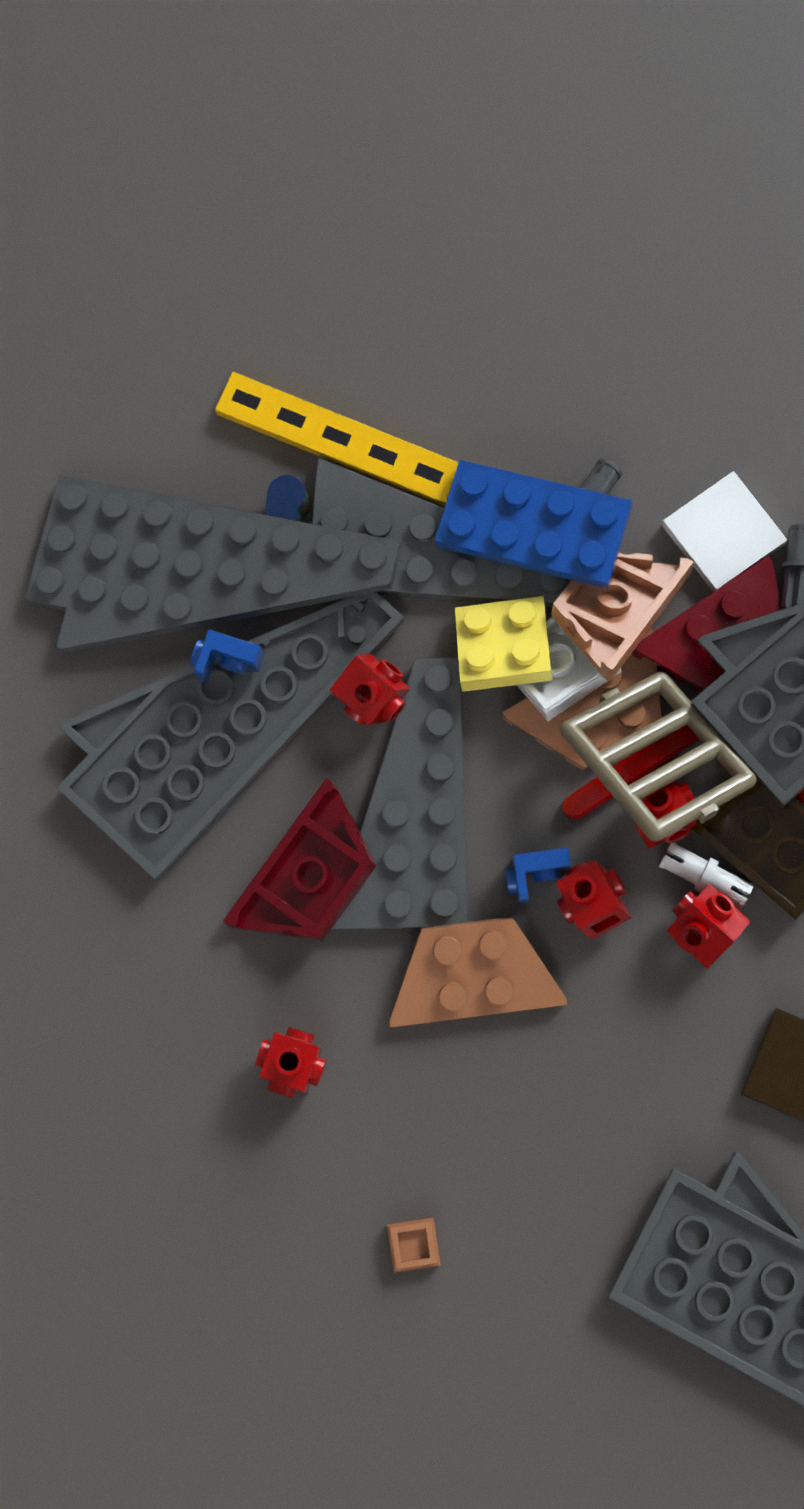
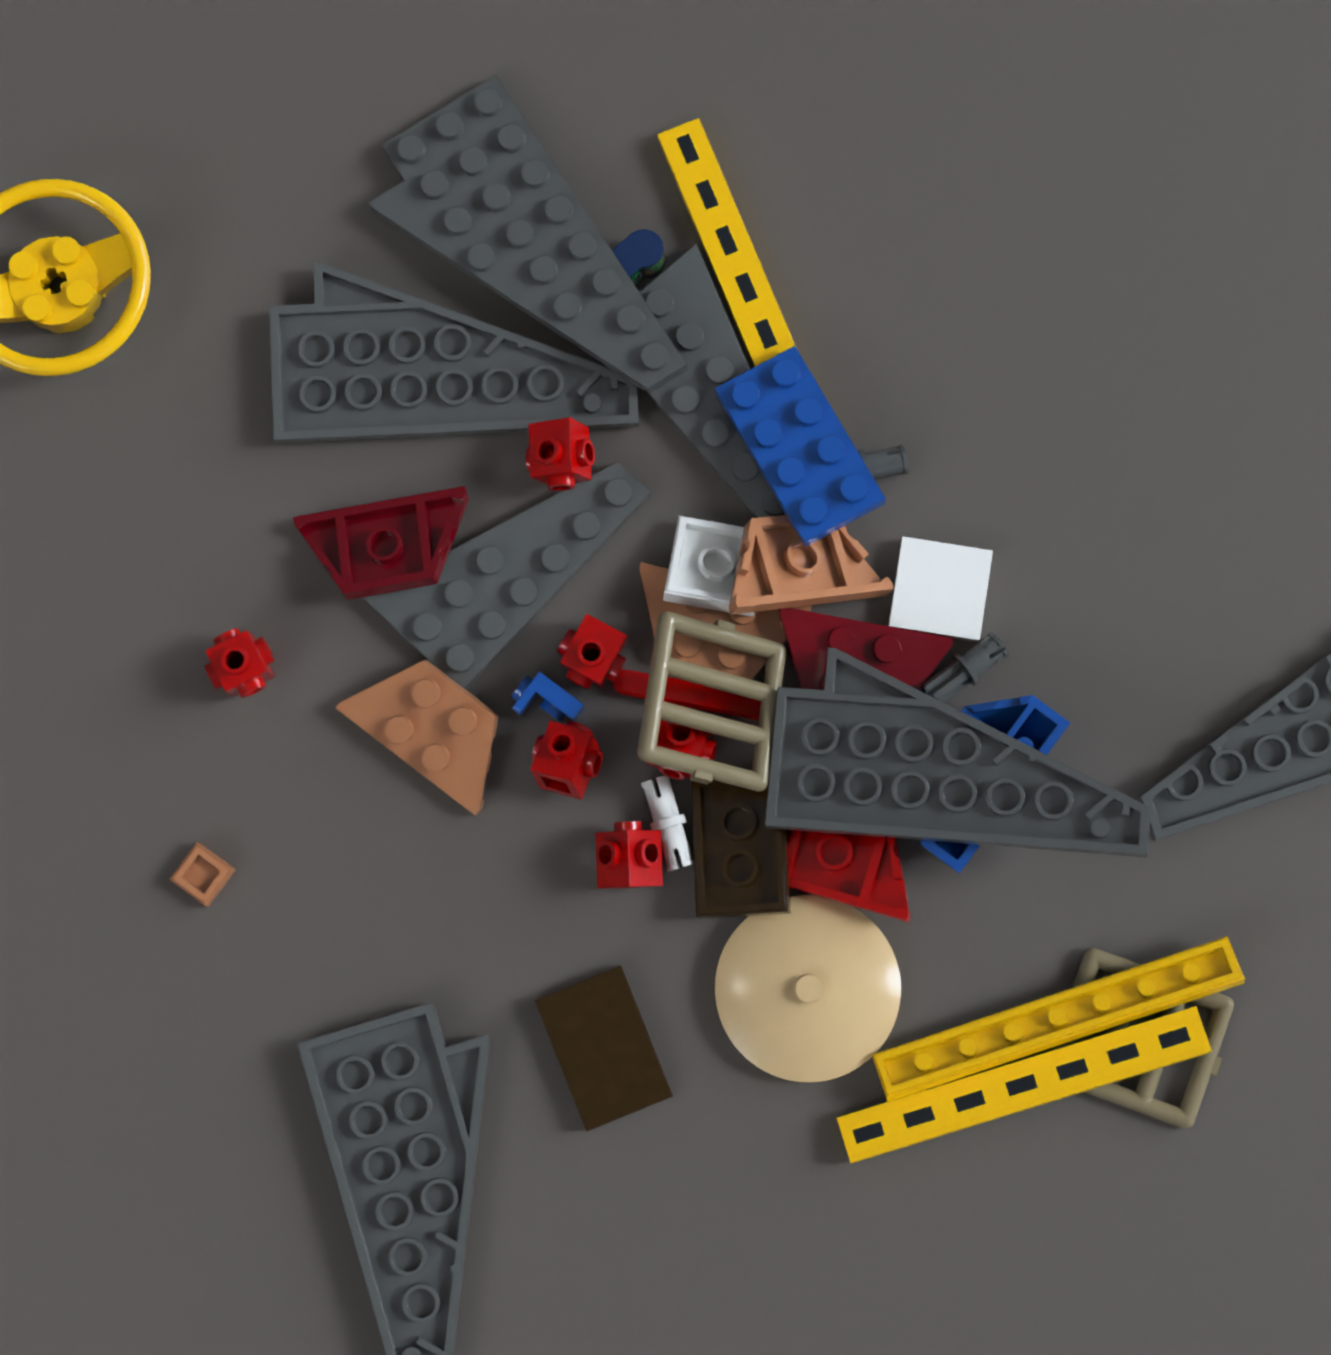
camera: 45 degrees right, 5 degrees up
blue bracket [190,629,264,683] -> none
light yellow plate [455,596,553,692] -> none
none -> red brick [557,613,628,690]

